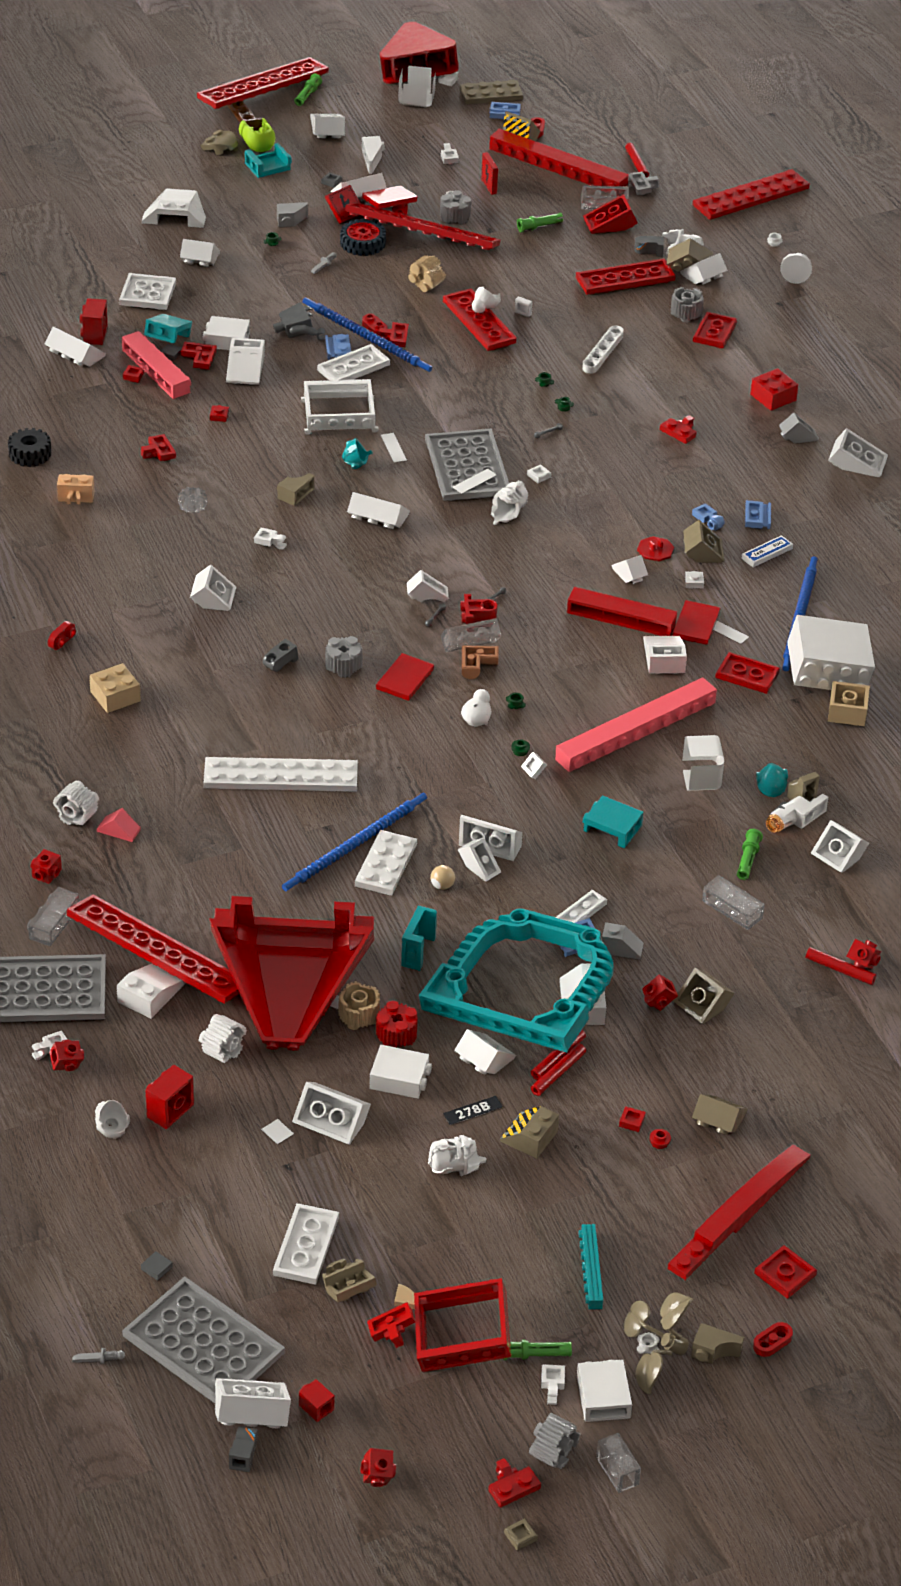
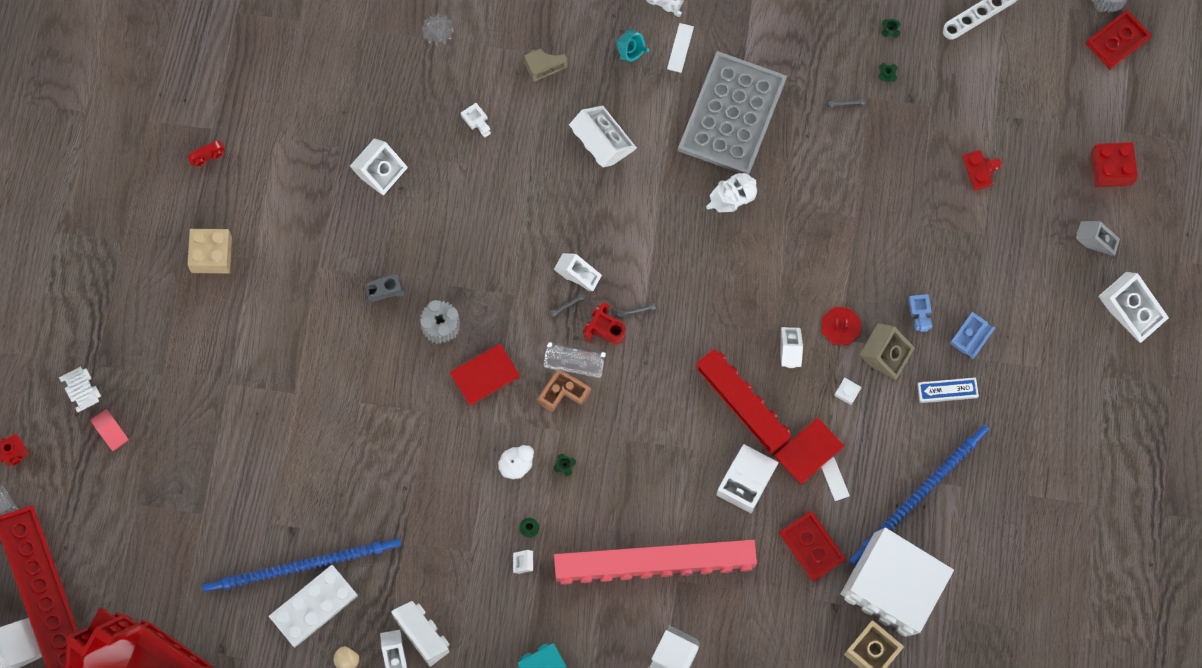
camera: 30 degrees right, 30 degrees up
white plate [204,757,358,792] -> none
white sticker [453,469,496,494] -> none
white tile [527,464,551,483] -> none

